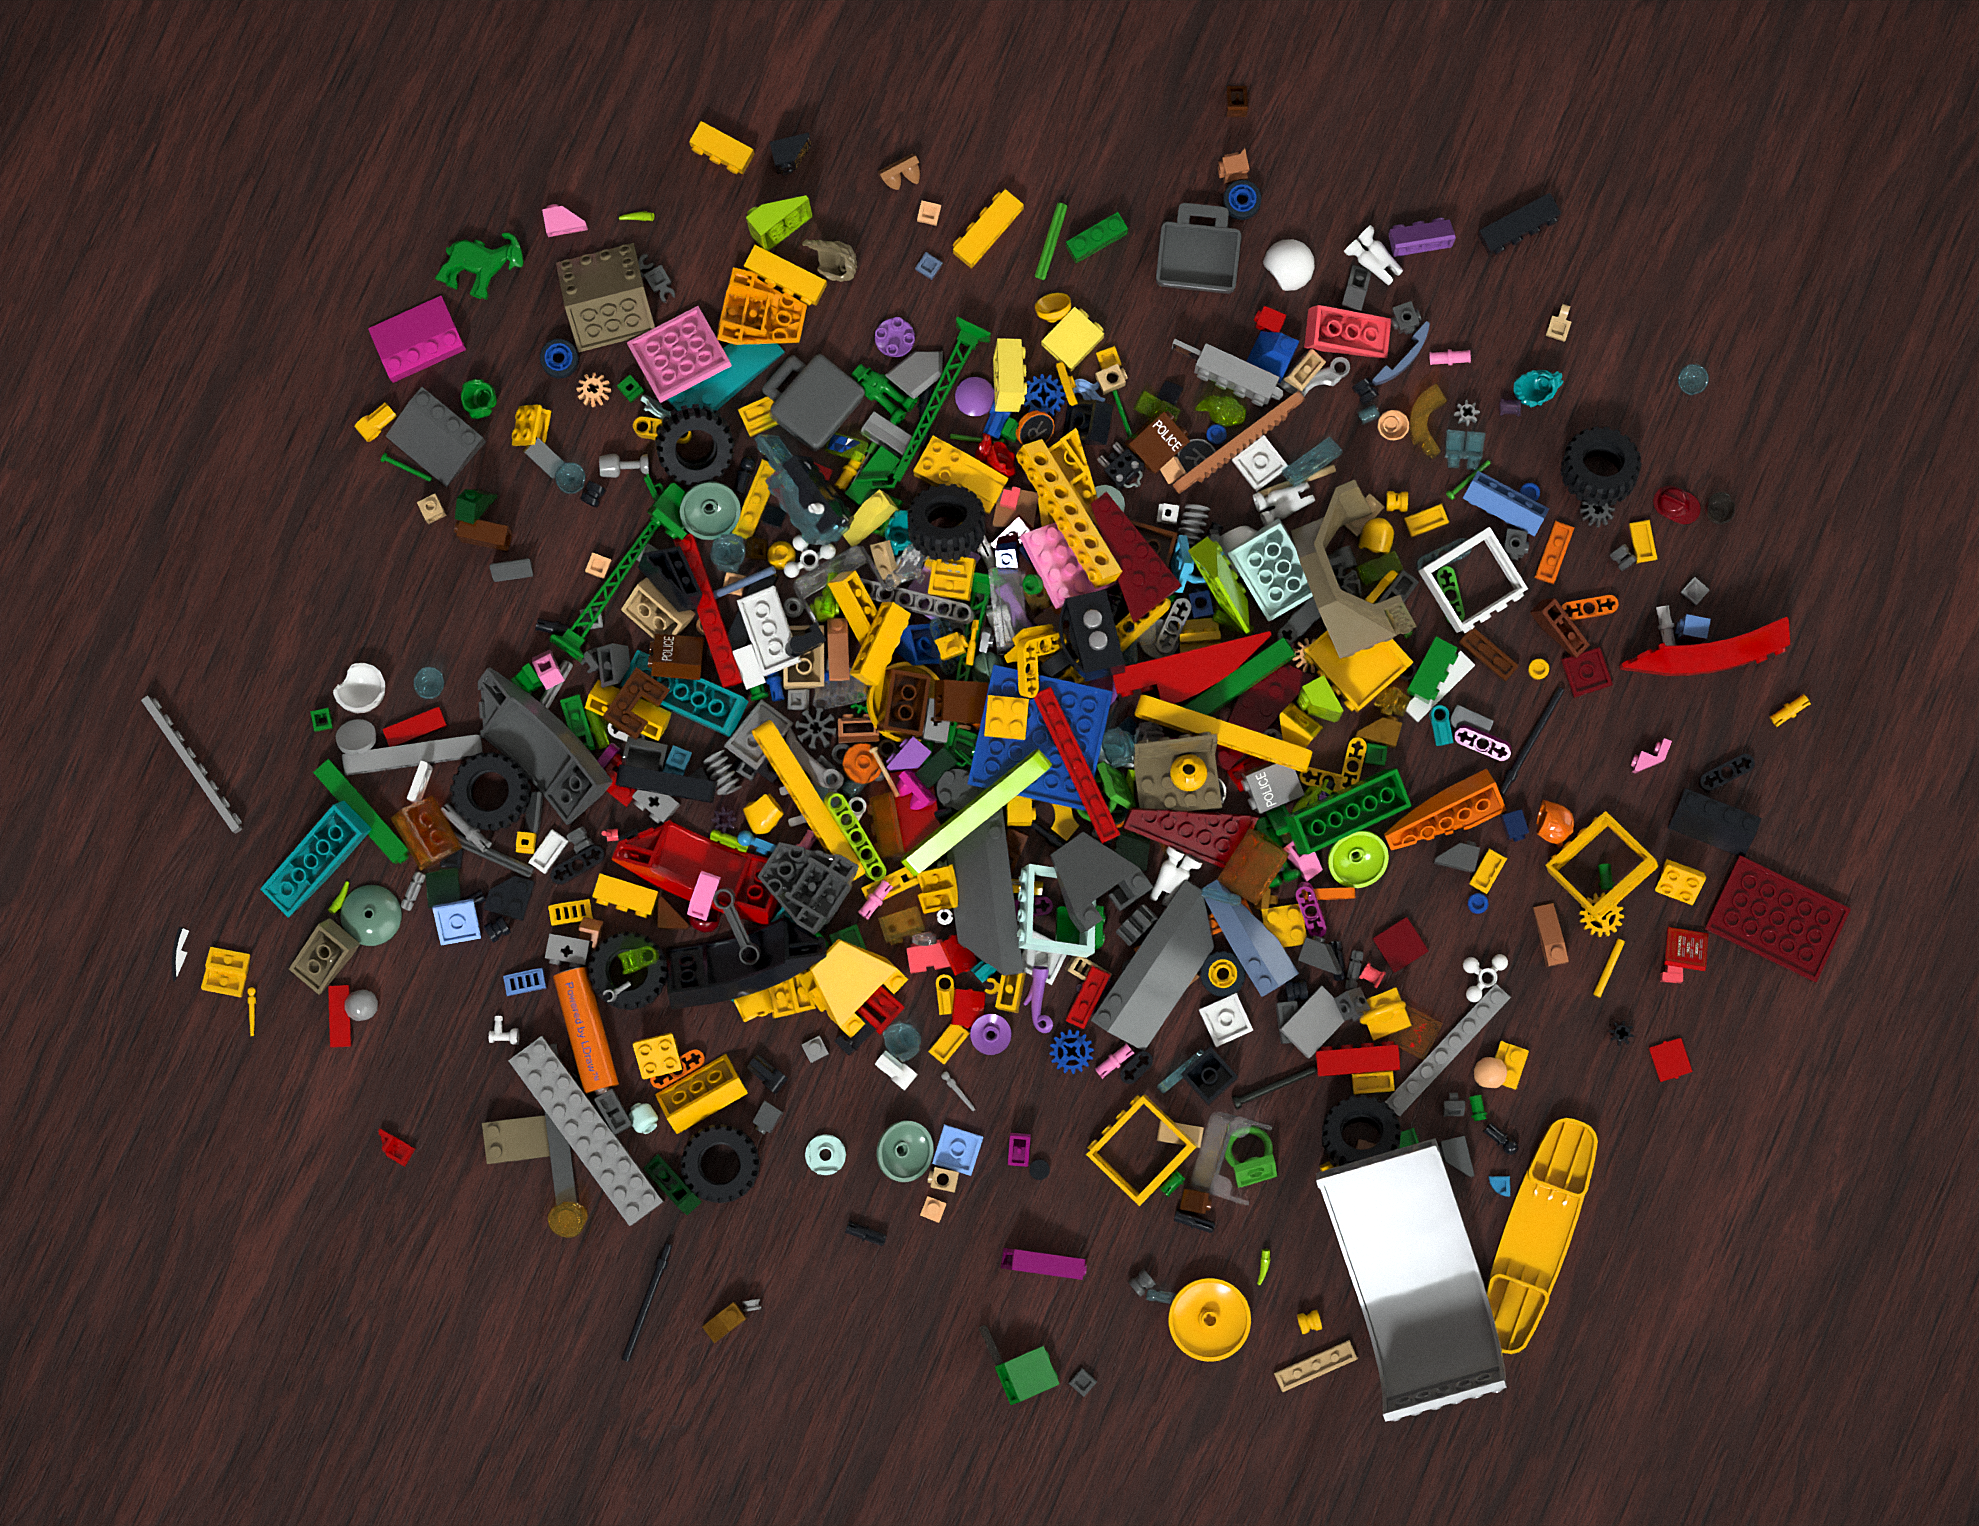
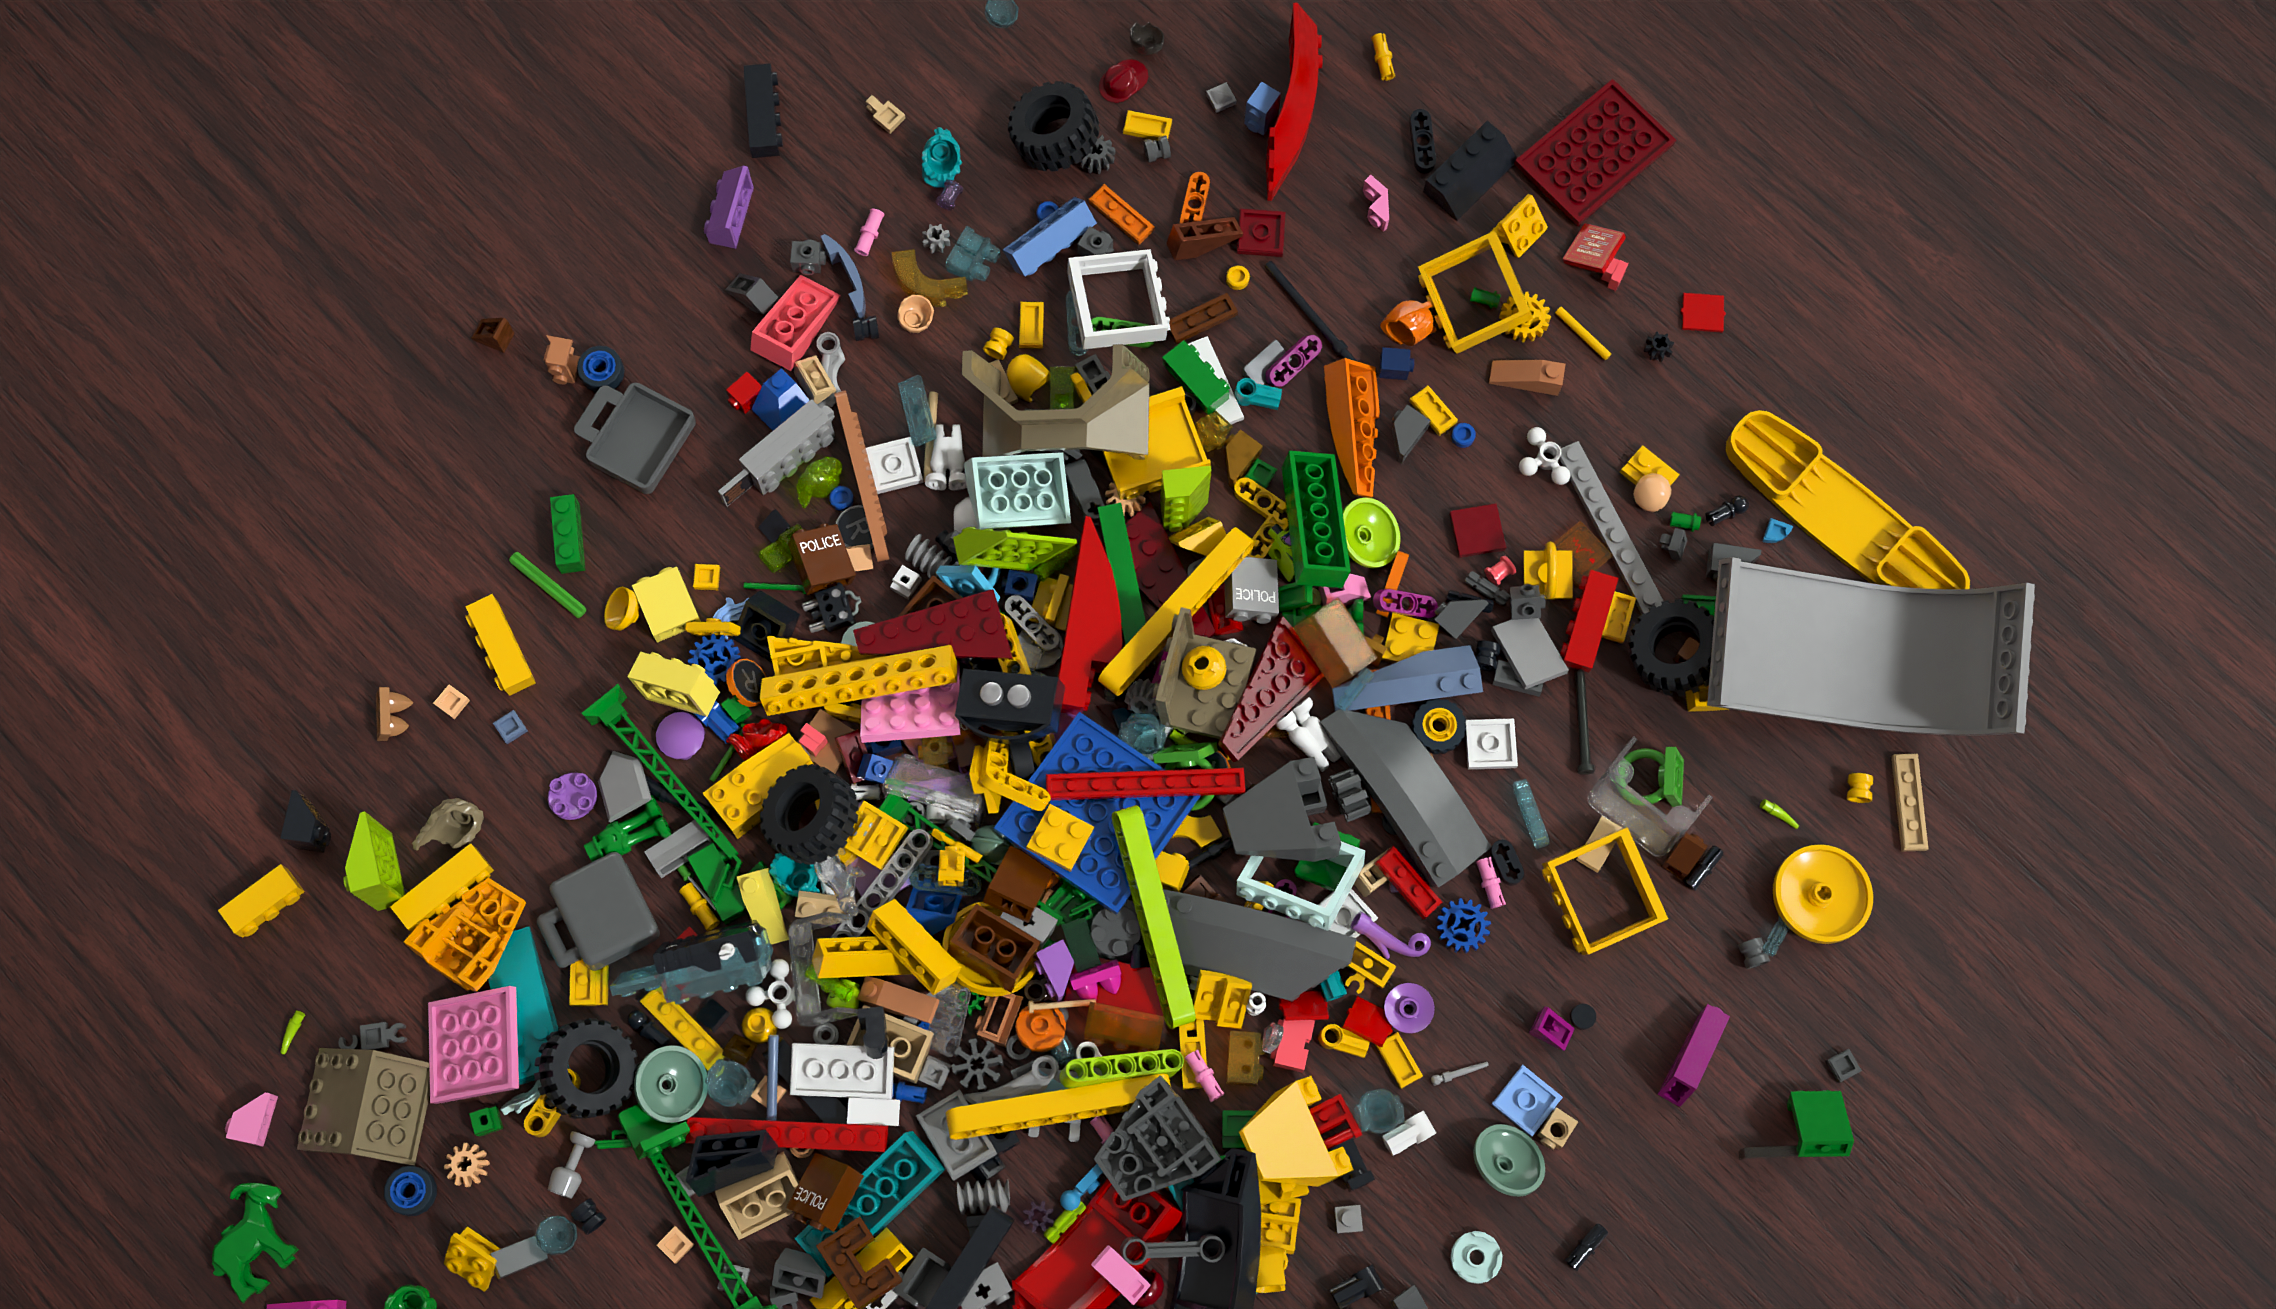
camera: 75 degrees left, 10 degrees down
medium azure slope [663,745,692,776] -> none
yellow piece [743,793,784,835] -> none
green bush [750,684,769,701] -> none
slope [825,433,869,463] -> none
light nougat plate [920,1196,946,1223] -> none
green tile [1023,574,1043,595] -> none
tan brick [1095,364,1128,395] -> none
clear green piece [1115,832,1150,871] -> none
green pin [1159,1170,1185,1197] -> none
black slope [1180,1047,1238,1106] -> none
white cylinder [1263,239,1315,291] -> none
white piece [1344,225,1403,285] -> none
clear light blue hinge [1358,405,1380,425] -> none
bright green piece [1446,460,1491,500] -> none
white pin [1656,605,1676,646] -> none

